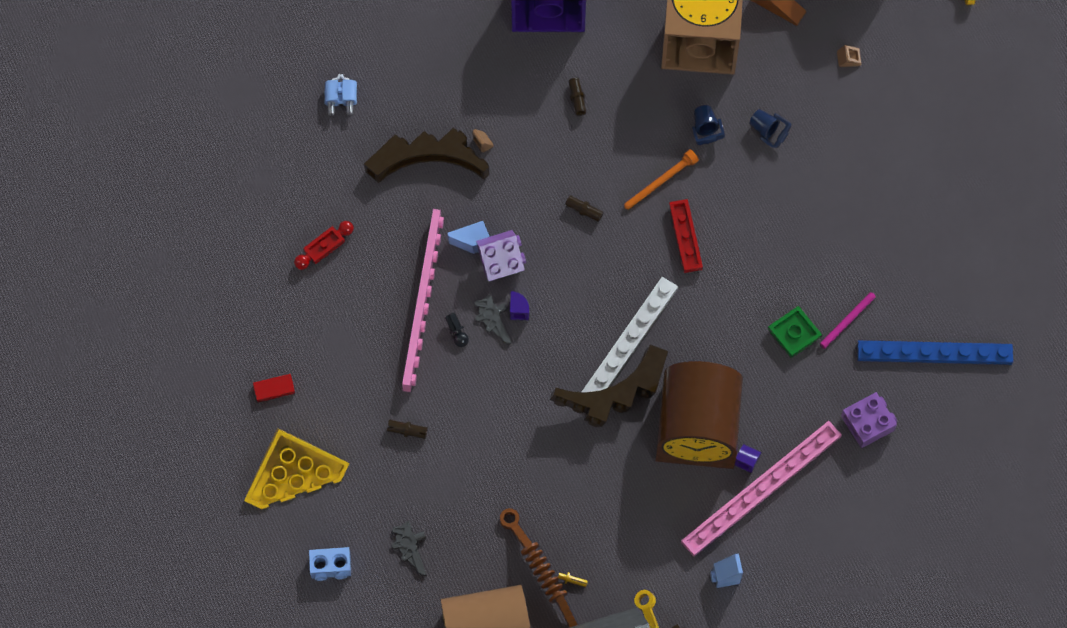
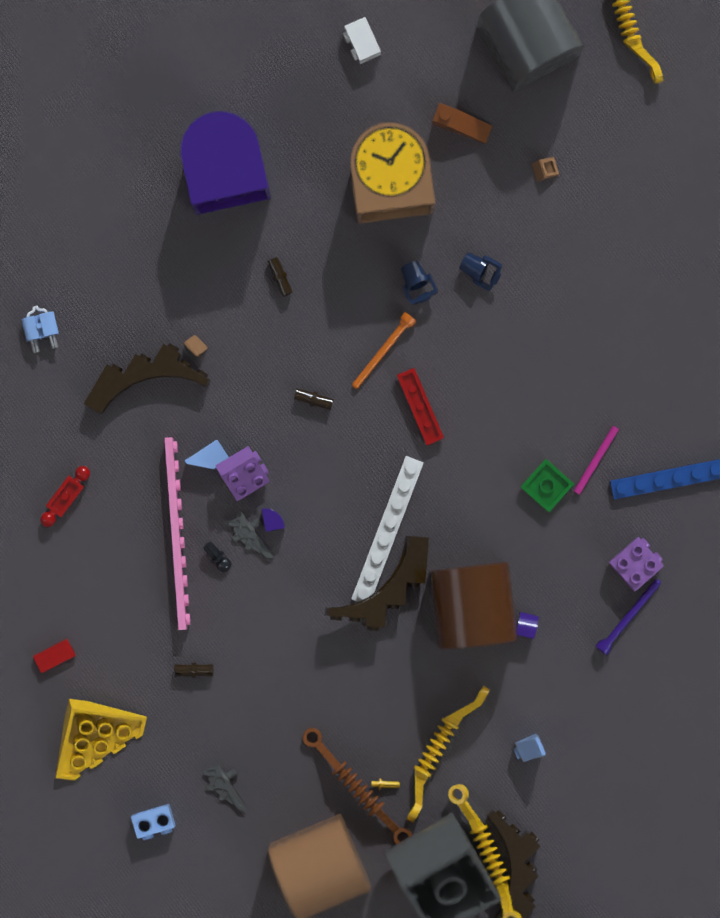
camera: 10 degrees left, 20 degrees up
bright pink plate [681,421,842,557] -> none
none -> yellow piece [406,685,490,823]
none -> dark purple piece [595,579,661,656]

